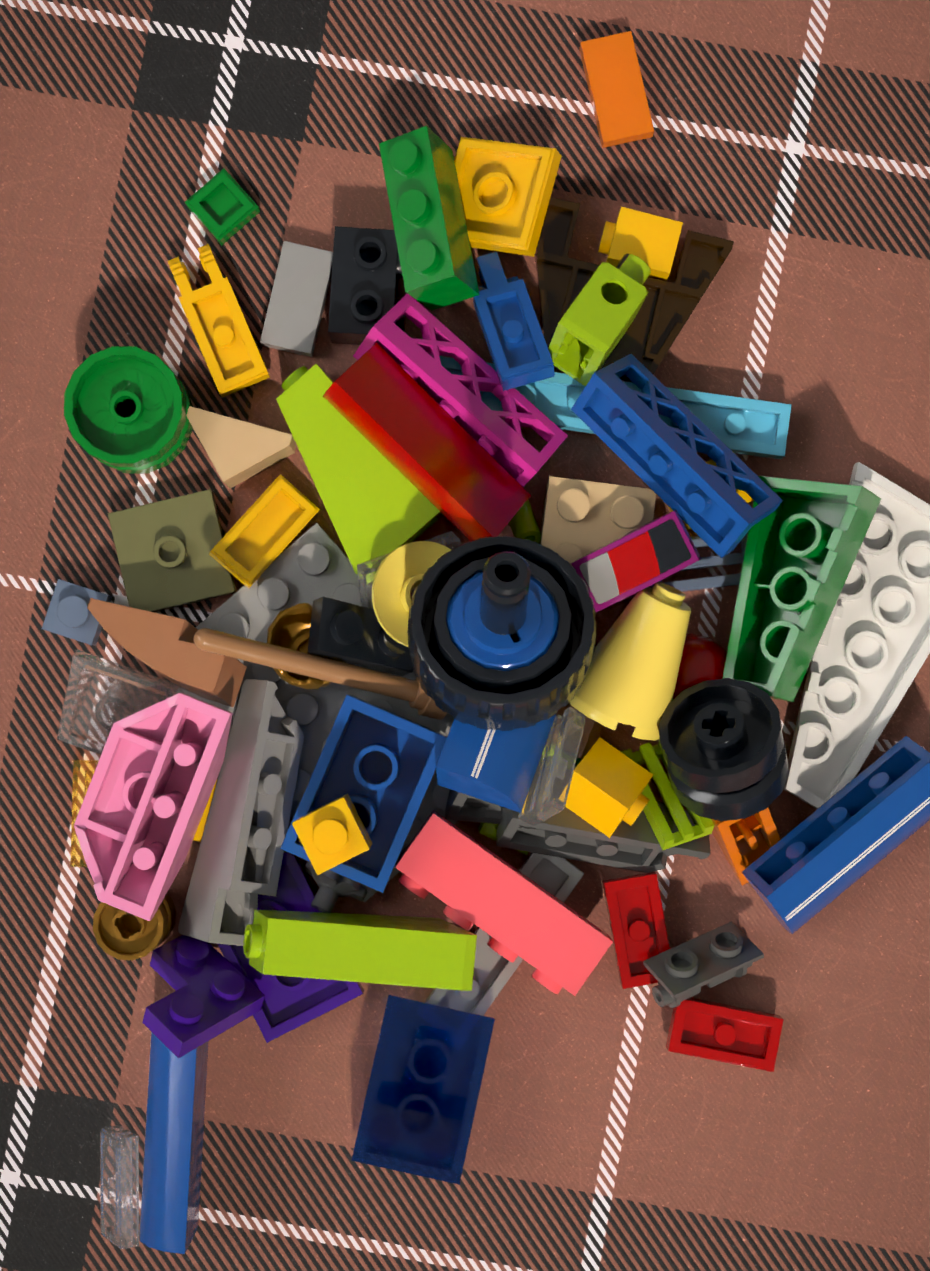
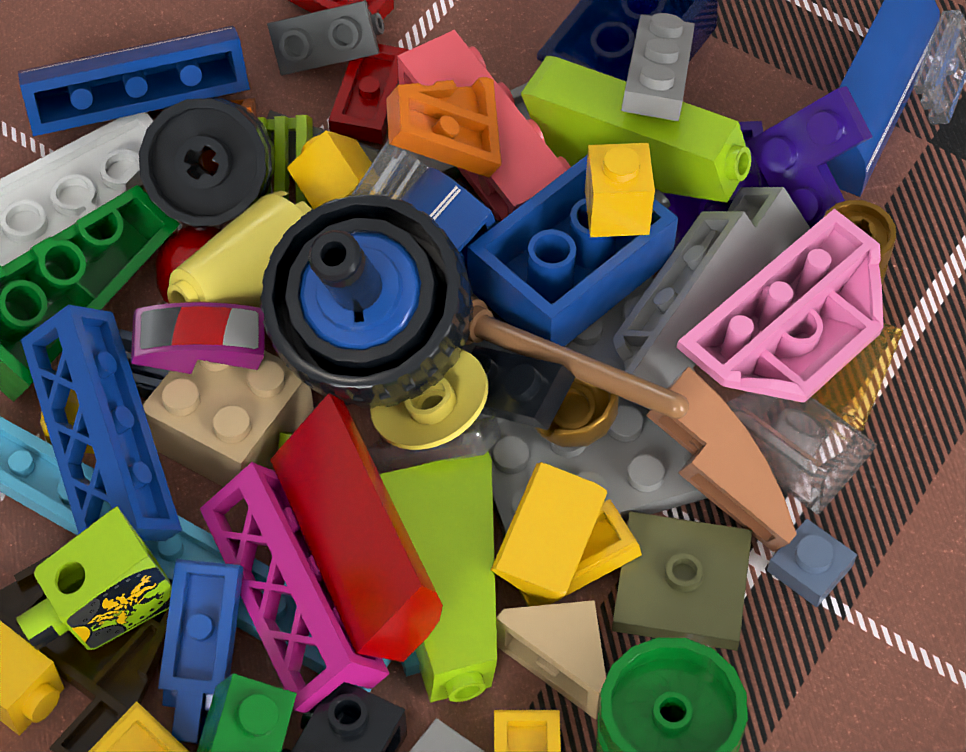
camera: 150 degrees left, 30 degrees down
none -> orange wing [386,77,502,178]
none -> yellow slope [491,462,607,603]
none -> light grey plate [621,13,695,121]

